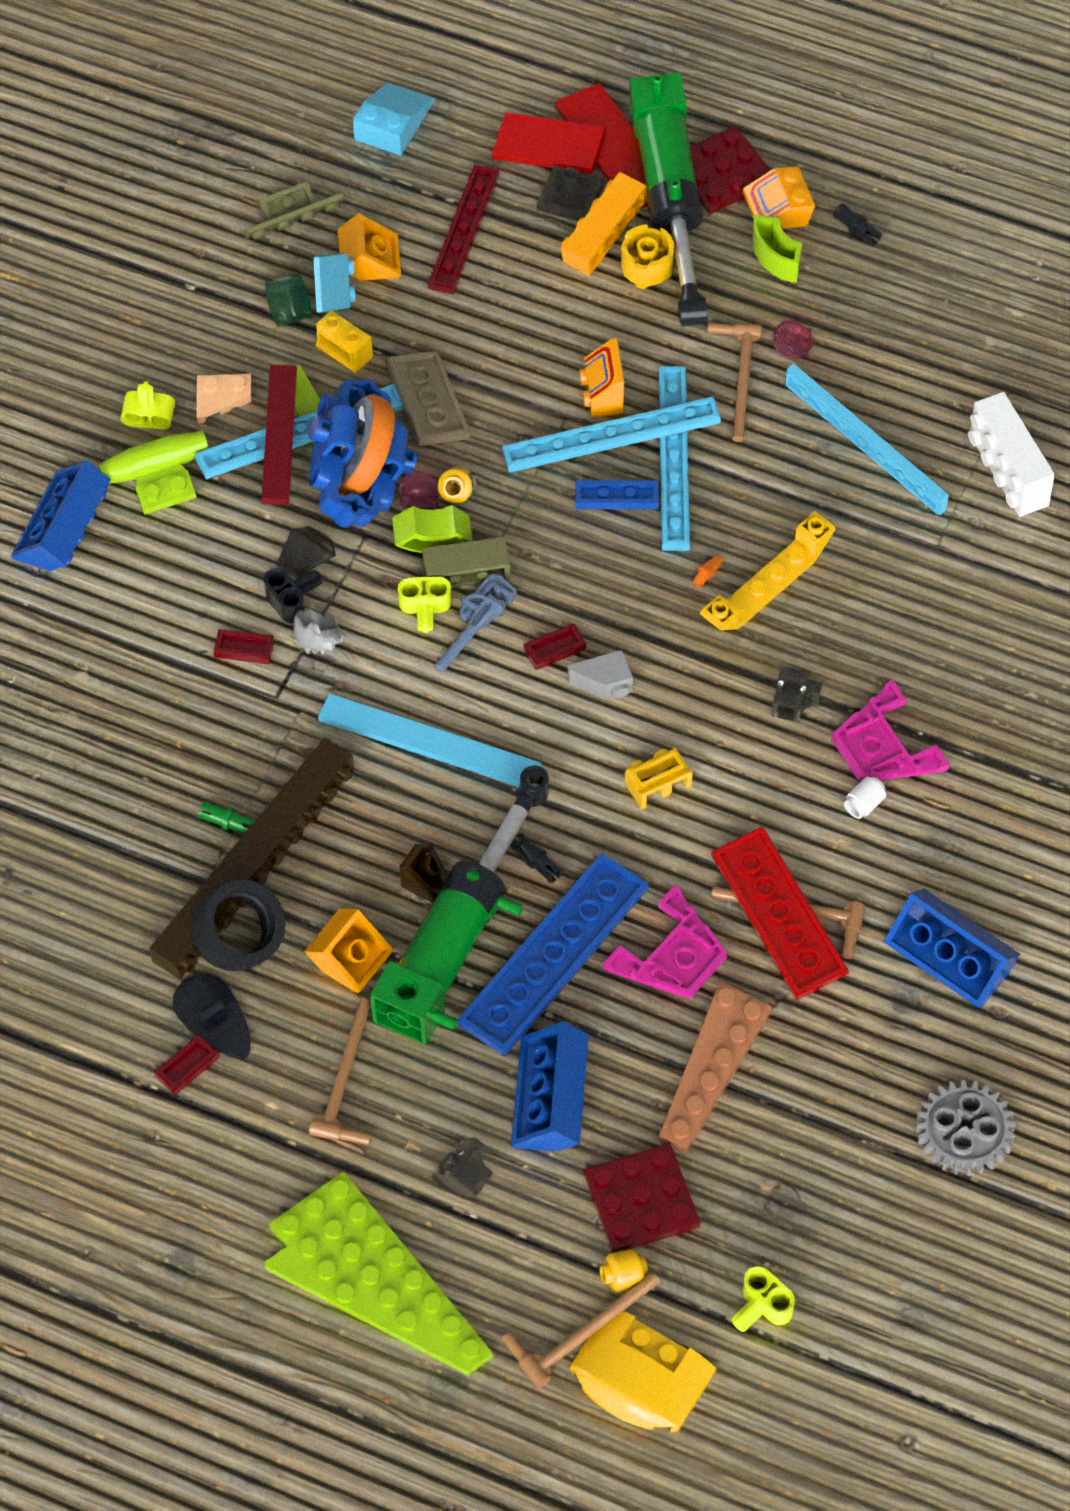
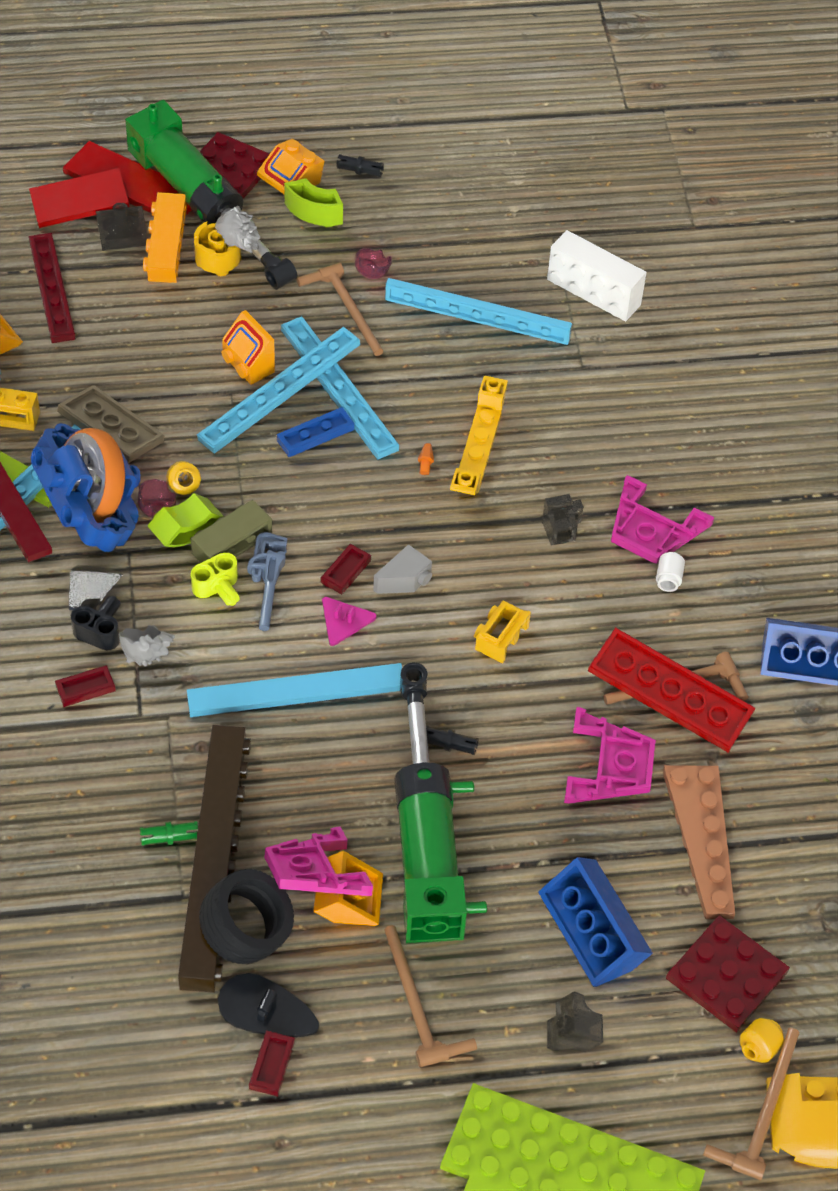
camera: 35 degrees left, 5 degrees down
dark brown slope [400,843,448,904] -> none
blue plate [457,853,649,1057] -> none
none -> light grey hair [215,206,261,253]
none -> dark pink wing [264,826,373,896]
none -> dark pink piece [322,597,376,646]

